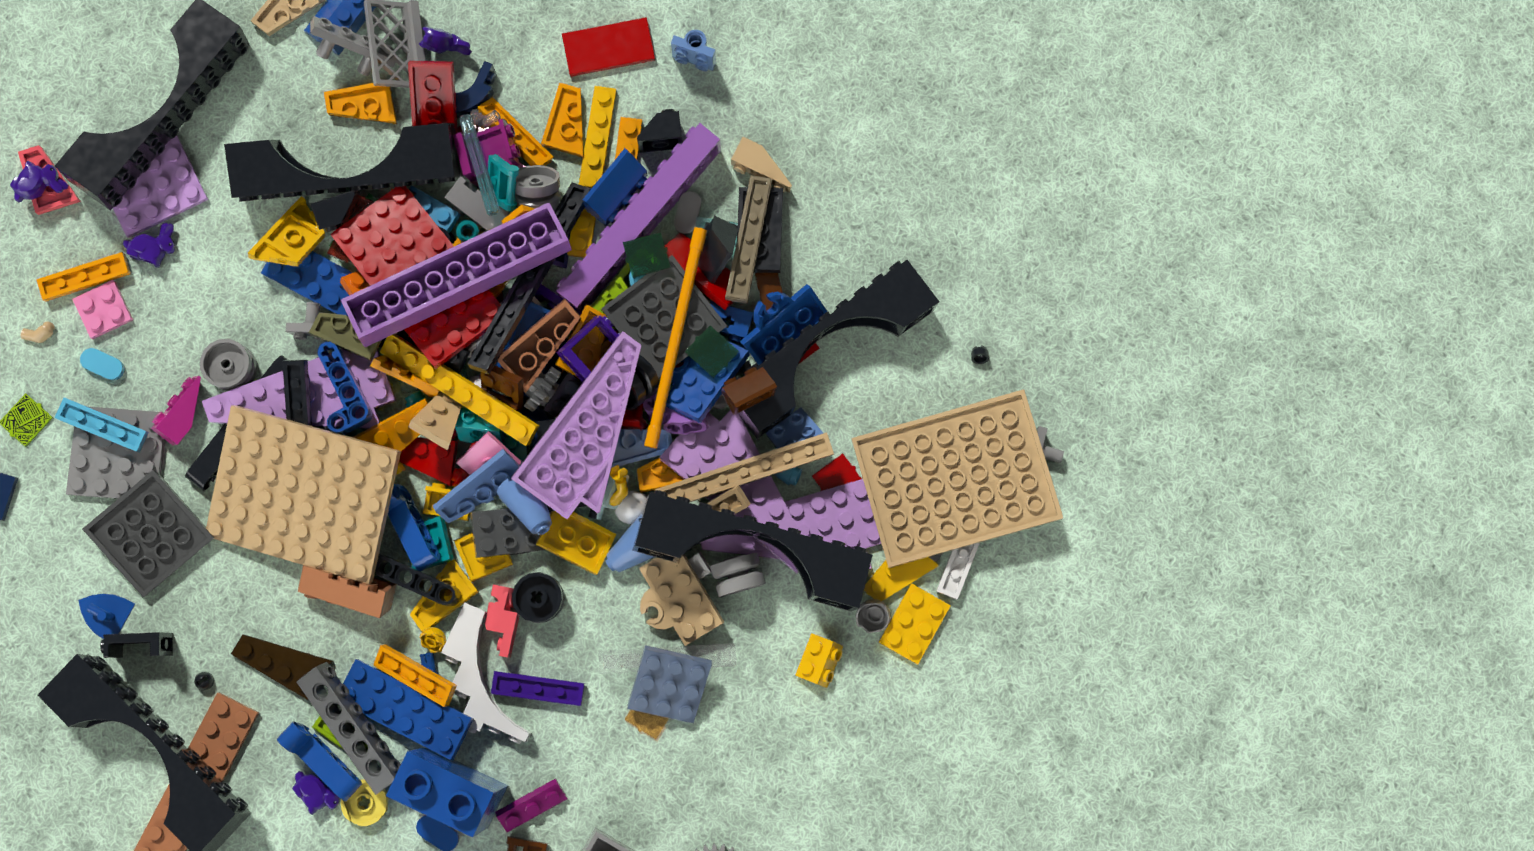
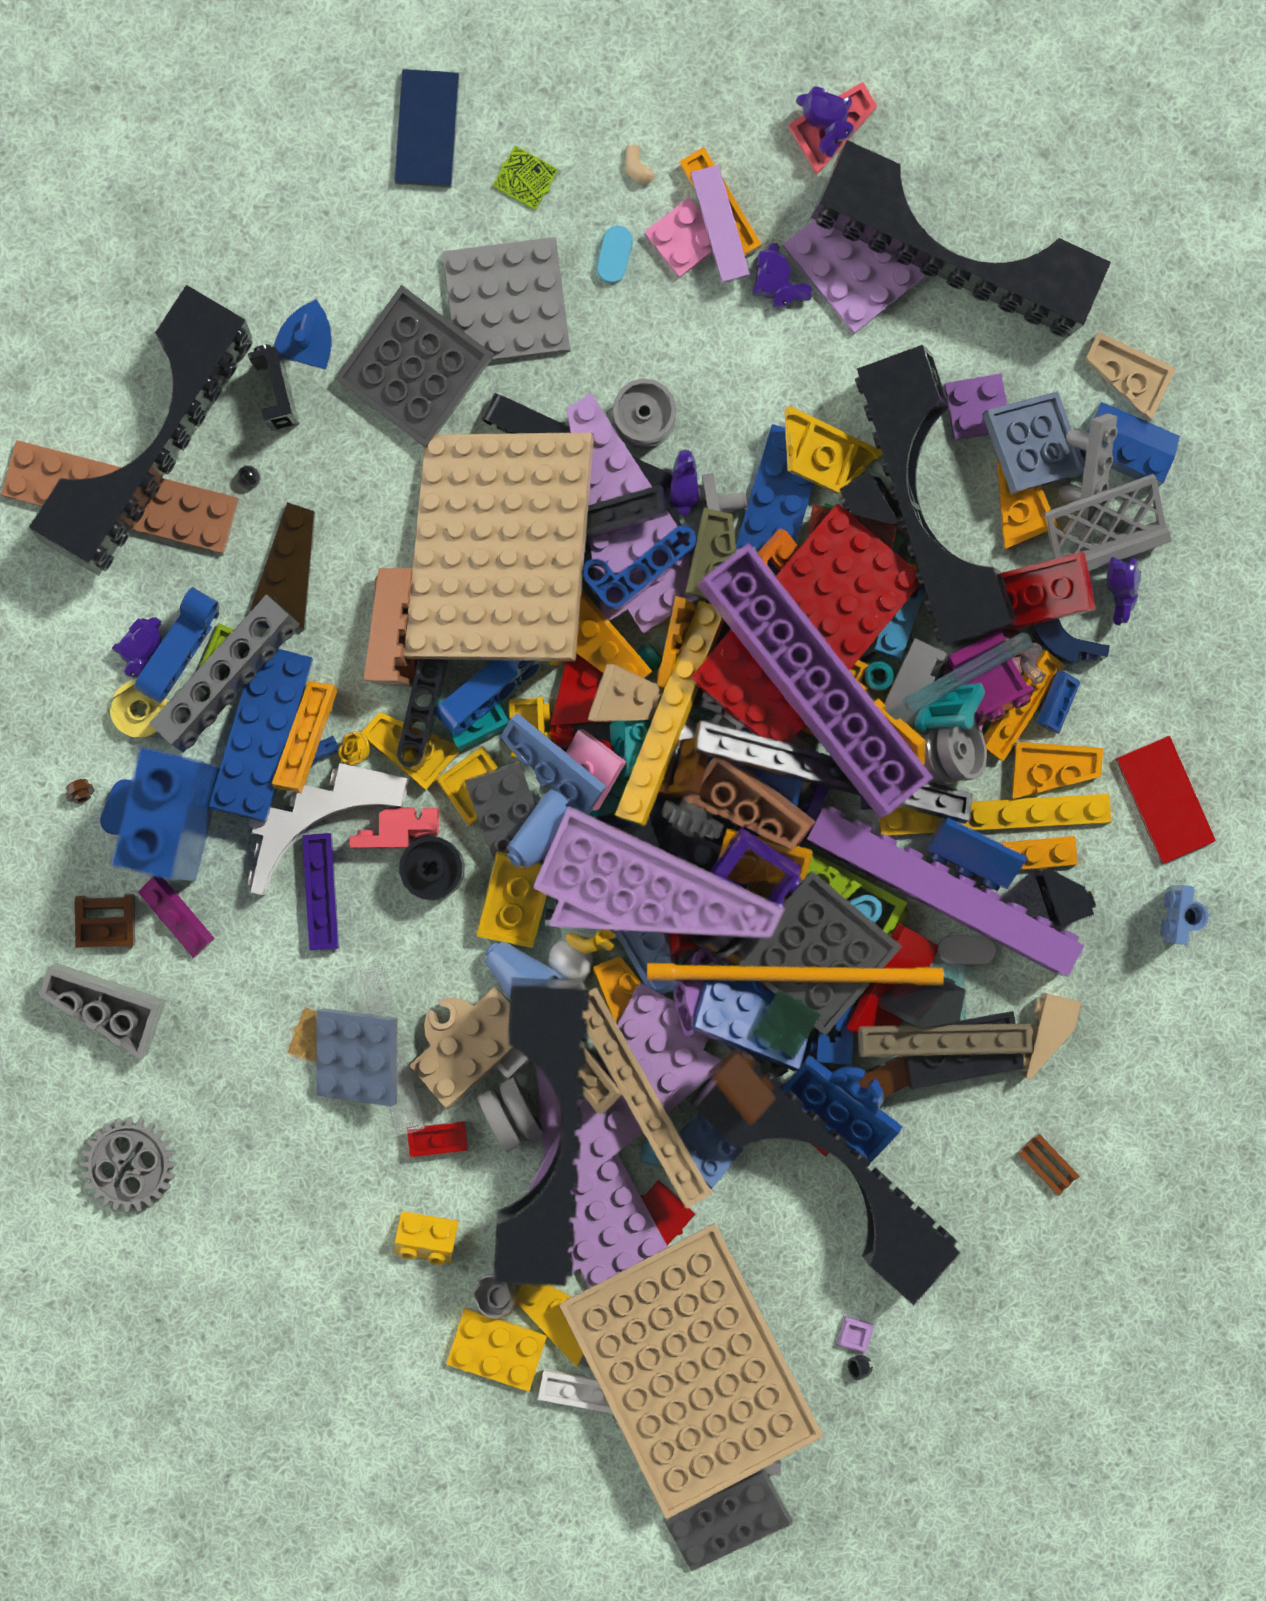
camera: 85 degrees right, 5 degrees up
medium azure plate [54,398,149,453] -> none
dark pink slope [151,375,201,445] -> none
clear green piece [623,232,671,278] -> none
none -> red plate [407,1121,468,1157]
none -> dark grey plate [663,1469,793,1571]
none -> dark purple animal [670,449,698,516]
none -> lavender tile [691,165,750,284]
none -> lavender tile [837,1316,874,1353]
none -> medium lavender plate [944,373,1007,441]
none -> sand blue plate [982,391,1085,495]
none -> dark orange tile [1018,1133,1080,1196]
none -> blue plate [1036,670,1081,734]

